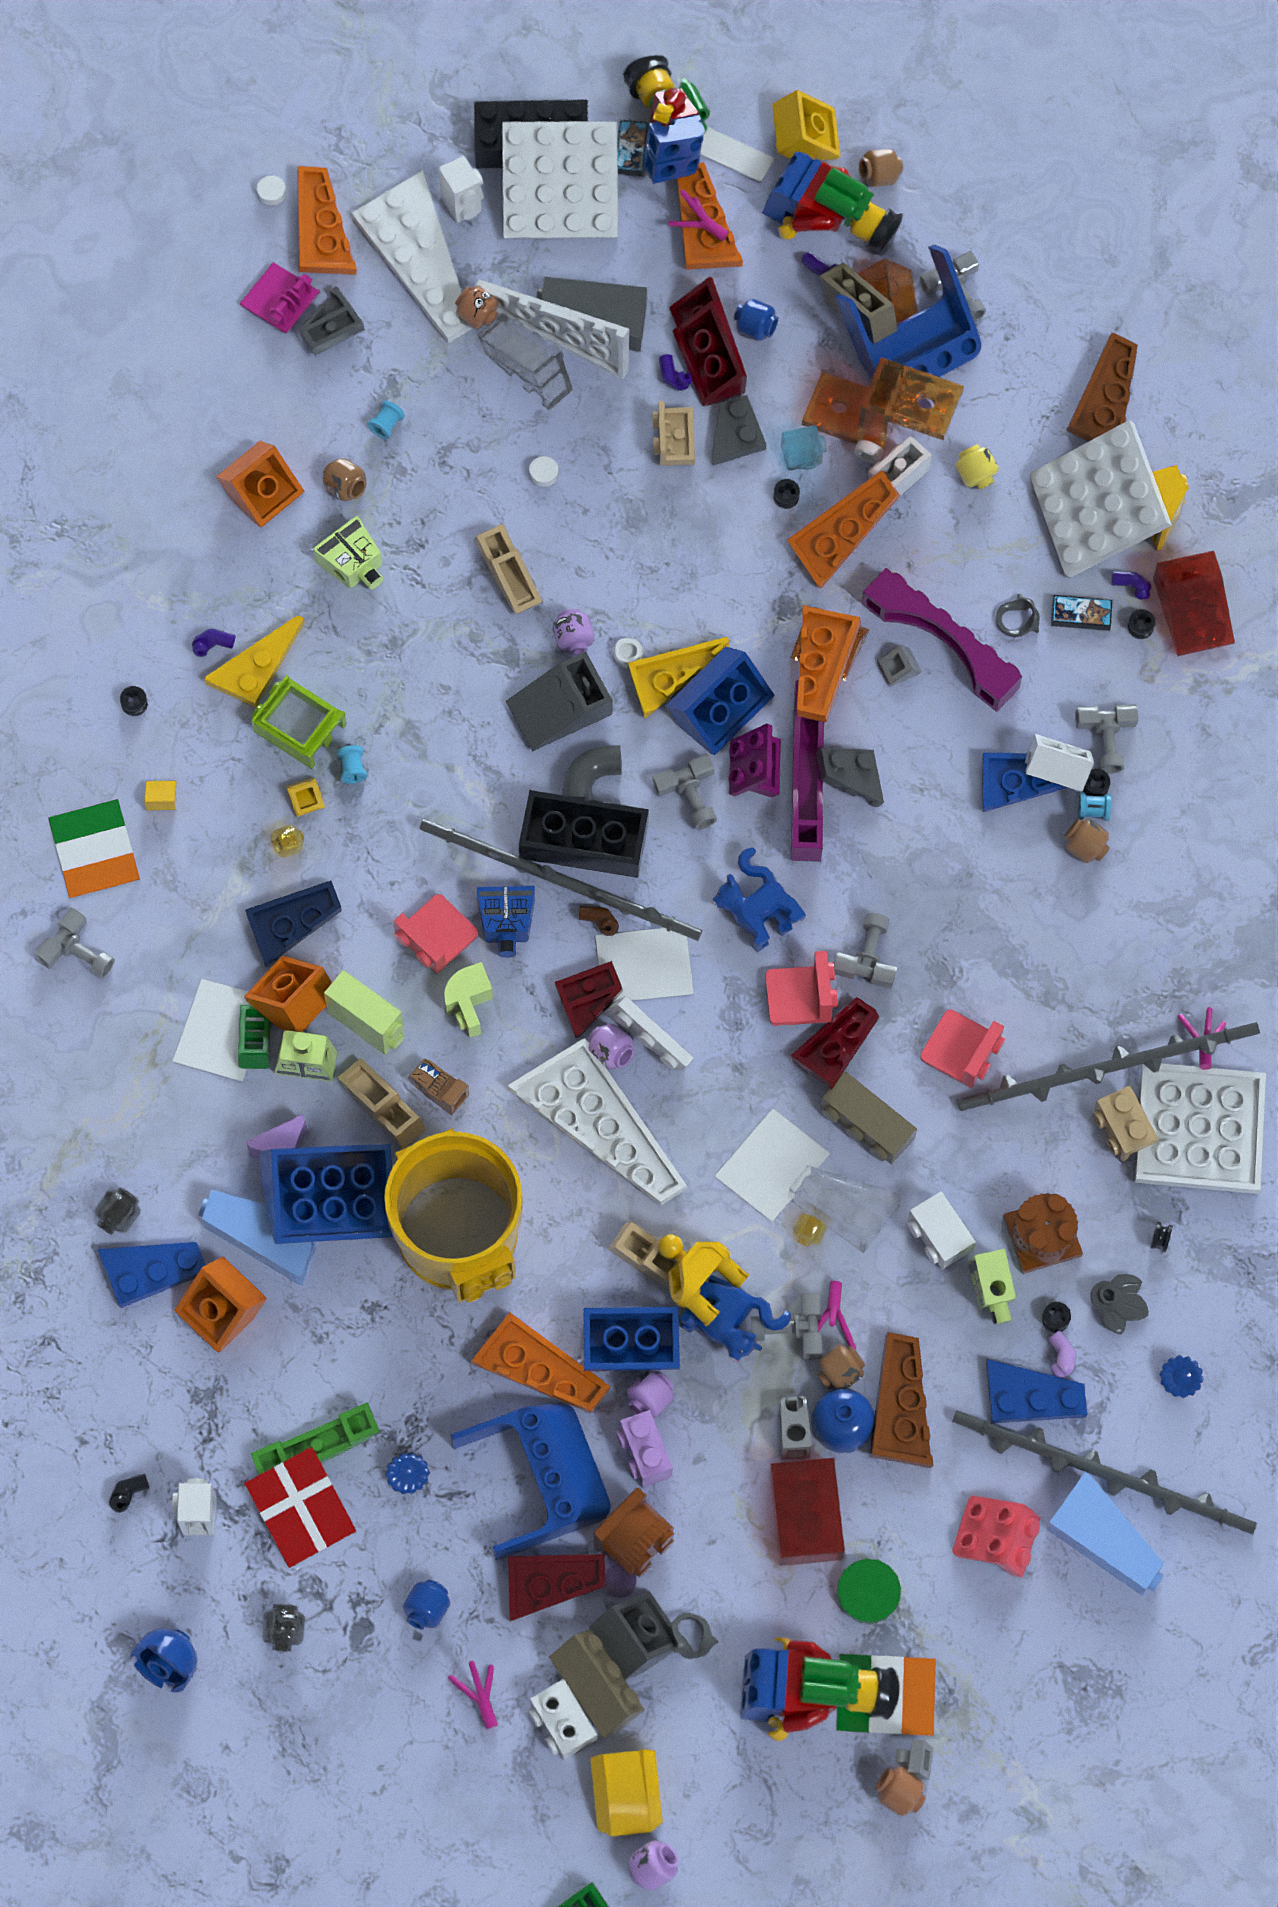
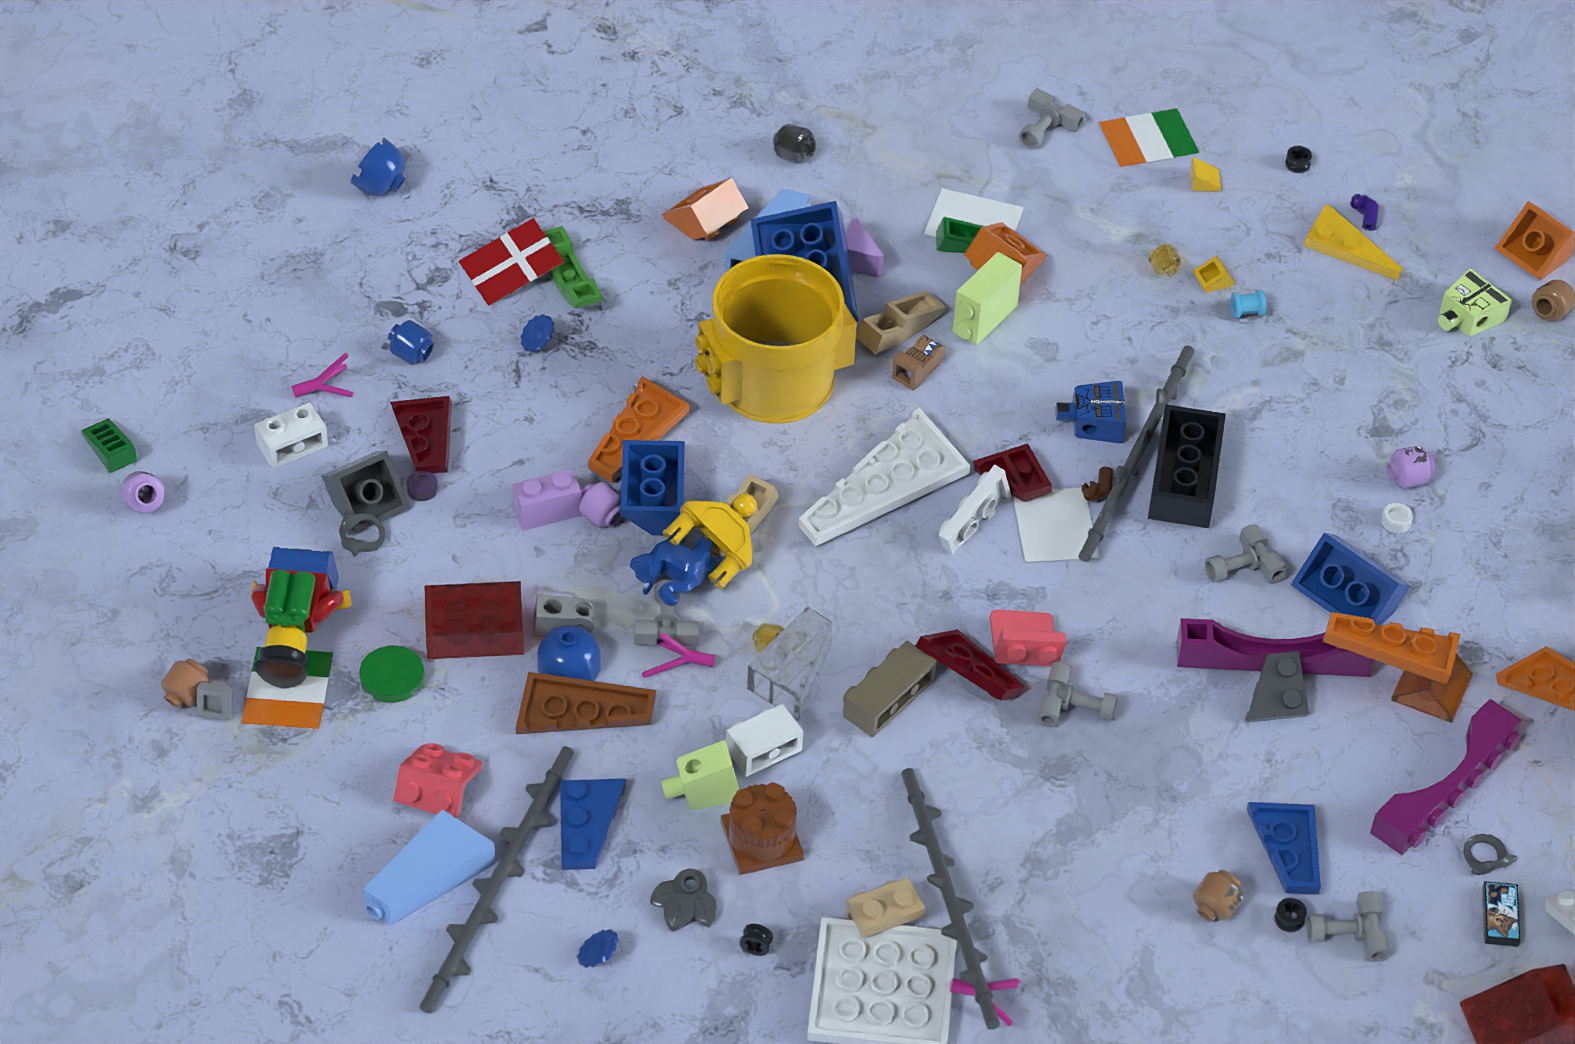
camera: 90 degrees right, 20 degrees down
blue wing [97,1242,206,1308] -> none
black arm [109,1473,150,1513] -> none
white brick [172,1478,217,1535] -> none
dark blue wing [245,880,342,967] -> none
lime window [251,675,347,769] -> none
clear smoke head [262,1604,305,1652] -> none
yellowish green torso [275,1030,337,1082] -> none
coral bracket [393,894,478,974] -> none
yellowish green brick [444,962,493,1038] -> none
blue windscreen [451,1403,611,1560] -> none
tan slope [474,524,543,615] -> none
dark grey slope [506,651,613,751] -> none
dark tan brick [549,1629,645,1738] -> none
dark grey cylinder [562,745,622,800] -> none
lavender head [589,1024,634,1069] -> none
yellow slope [590,1749,663,1837] -> none
dark orange piece [594,1488,675,1578] -> none
yellow wing [628,637,729,718] -> none
blue animal [713,848,806,952] -> none
white sticker [715,1109,831,1222] -> none
magenta bracket [728,723,781,798] -> none
medium nougat head [817,1345,866,1389] -> none
light grey slope [877,645,922,686] -> none
coral bracket [920,1009,1006,1088] -> none
white hinge [1025,734,1094,792] -> none
black bush [1042,1302,1071,1333] -> none
lavender arm [1048,1331,1076,1378] -> none
medium azure bush [1078,792,1111,821] -> none
dark purple arm [1111,571,1152,599] -> none
black bush [1127,609,1156,639] -> none

